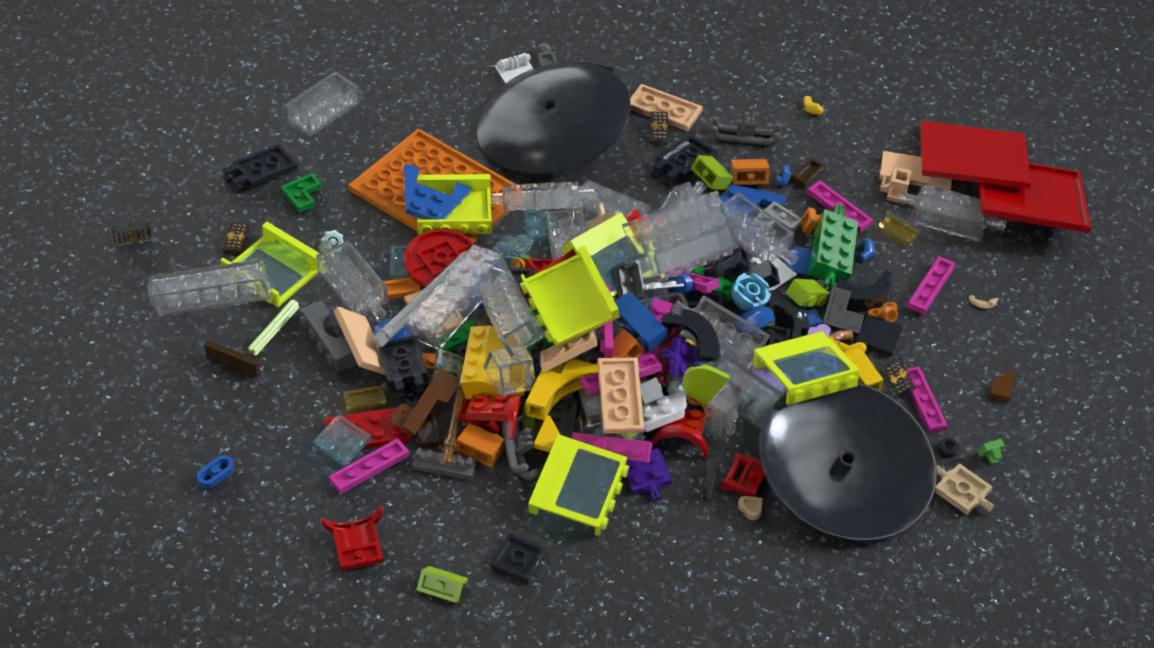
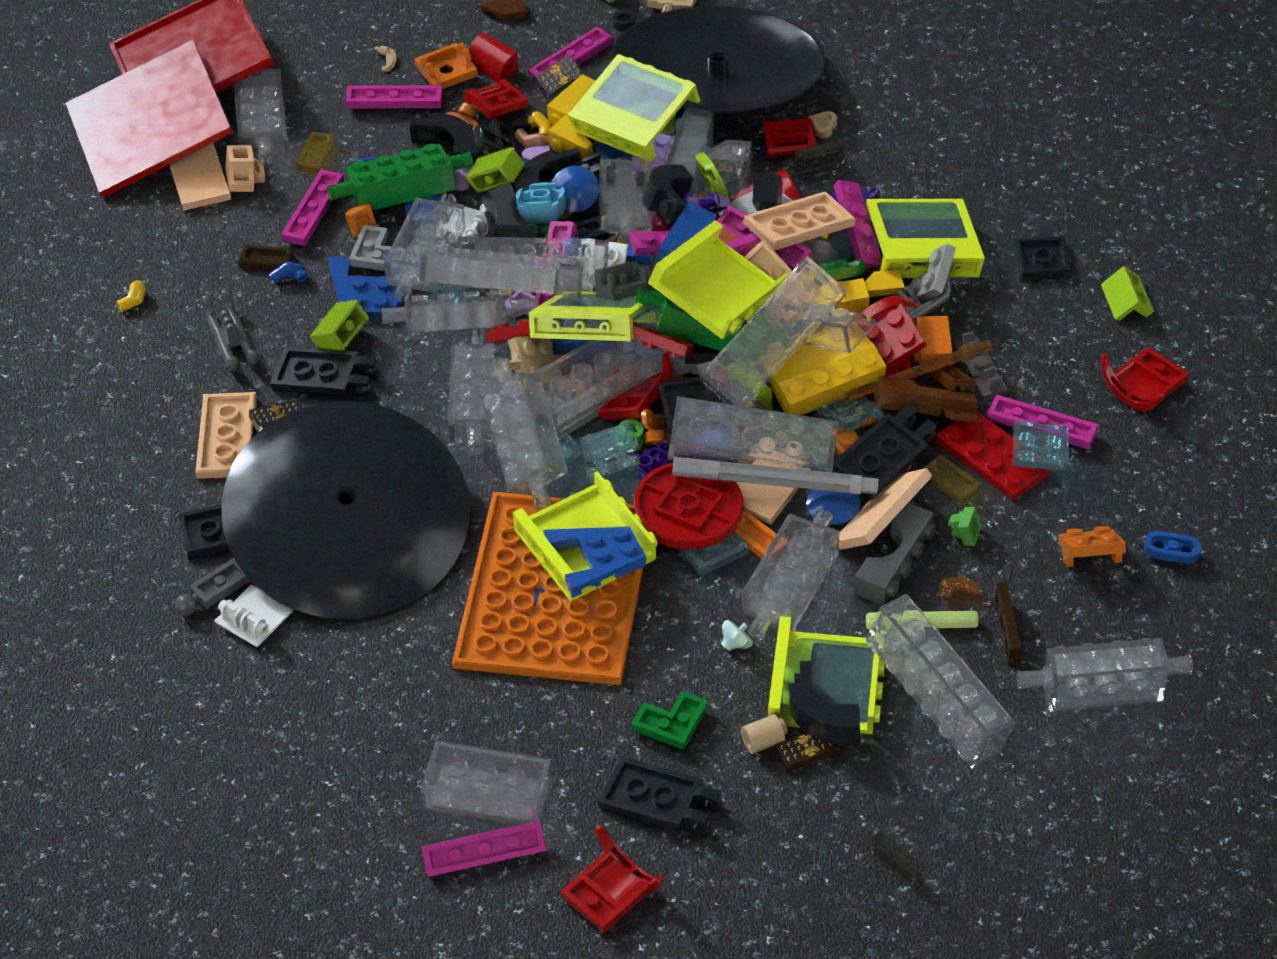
camera: 115 degrees left, 0 degrees up
orange brick [730,159,770,185] -> none
none -> orange piece [414,43,478,90]
none -> dark pink plate [421,820,546,877]
none -> red plate [464,79,529,119]
none -> red brick [469,32,518,82]
none -> red piece [560,825,664,934]
none -> tan brick [741,714,788,754]
none -> black brick [752,174,783,211]
none -> black arch [788,661,860,746]
none -> green plate [810,258,865,281]
none -> light grey plate [910,244,956,303]
none -> reddish brown tile [928,365,976,391]
none -> clear orange arm [938,577,981,598]
none -> bright green tile [948,507,982,546]
none -> clear brick [1016,638,1193,712]
none -> orange piece [1058,526,1126,567]

